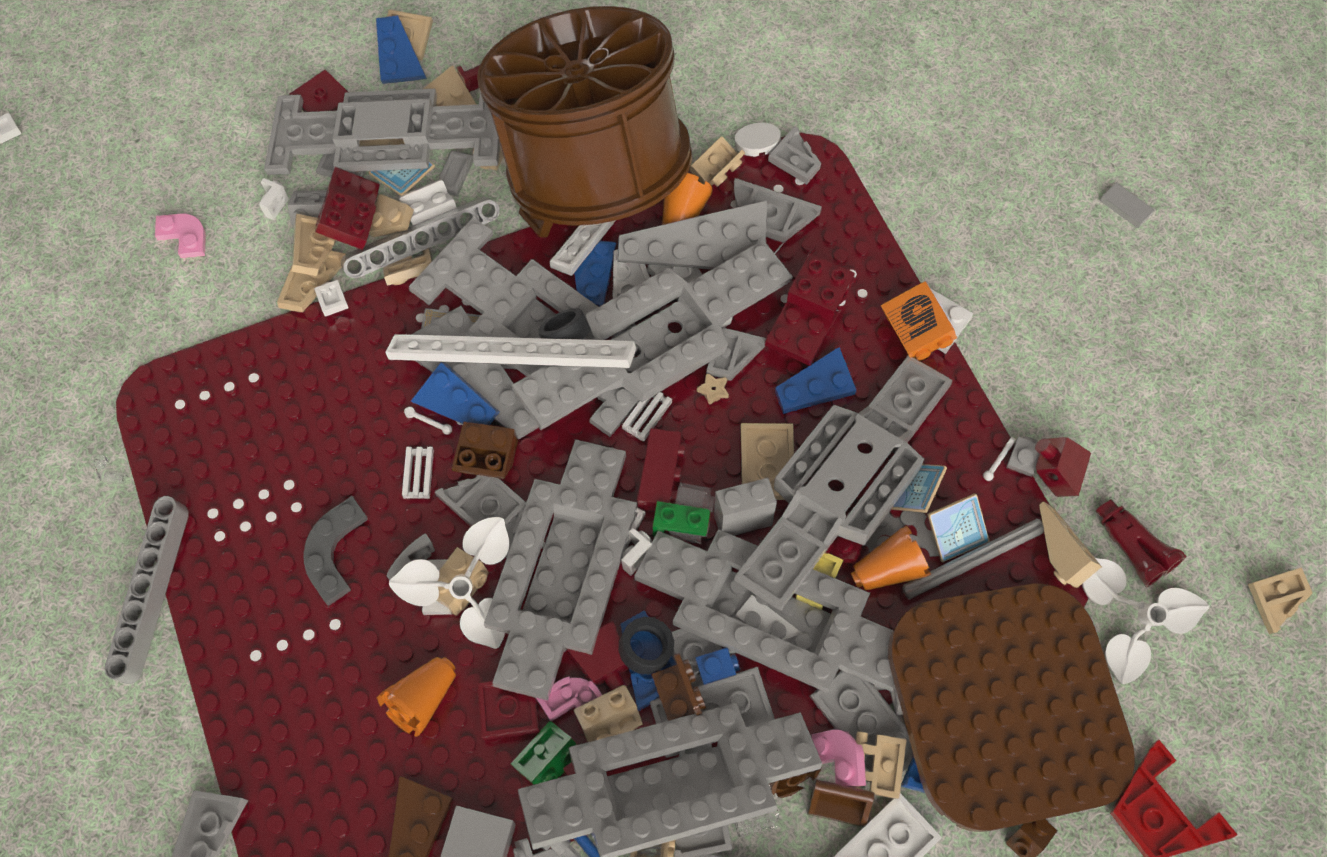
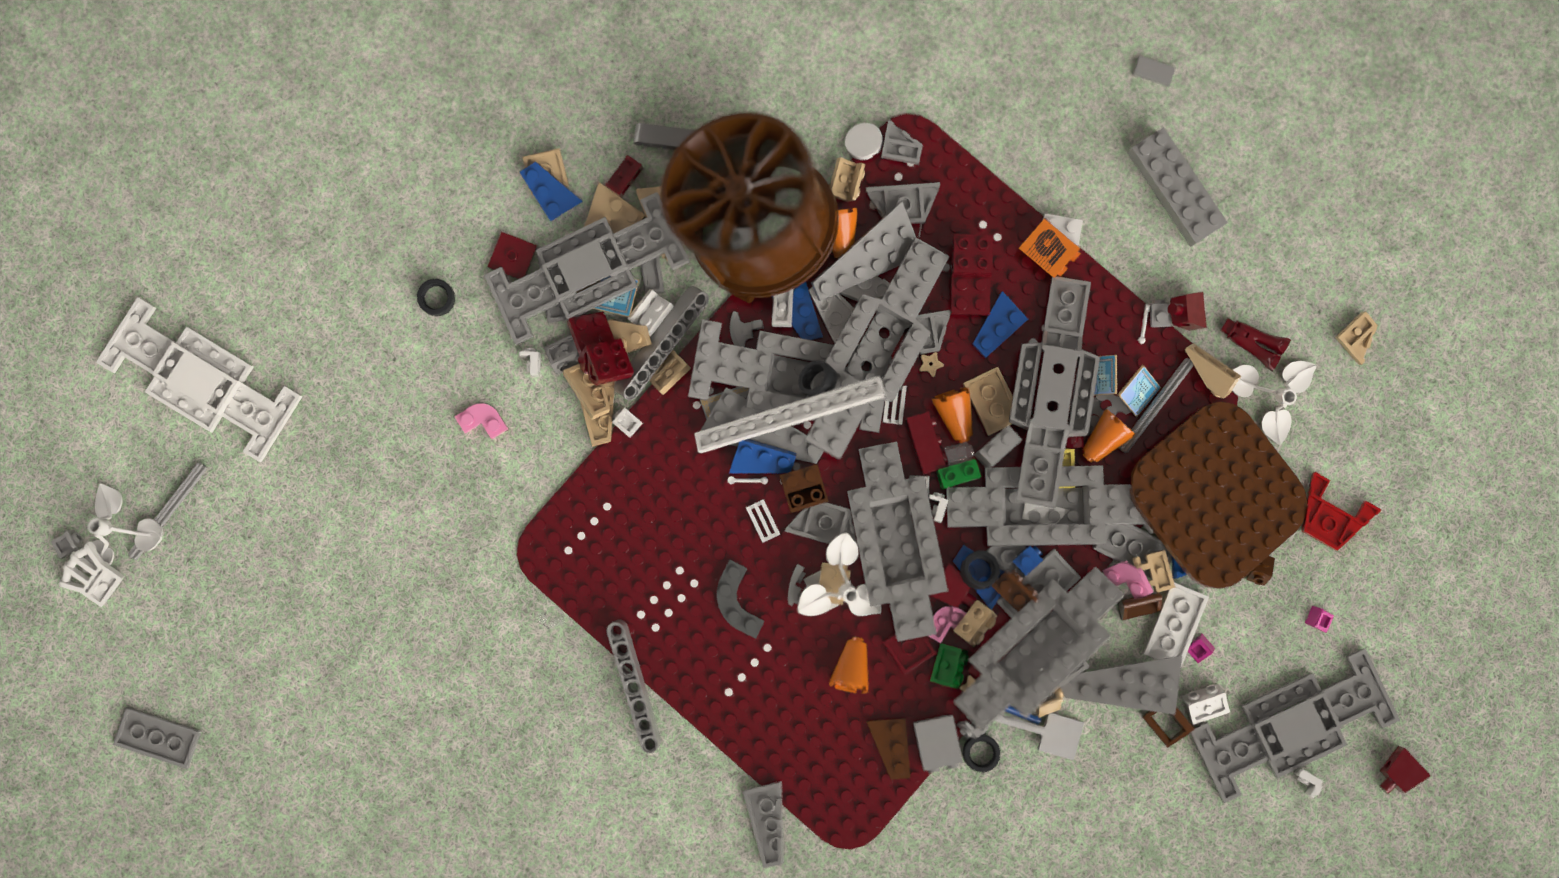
camera: 30 degrees left, 20 degrees up
none -> black tyre [417,279,456,317]
none -> light grey piece [730,311,764,347]
none -> orange cone [932,387,973,443]
none -> light grey brick [1128,127,1228,247]

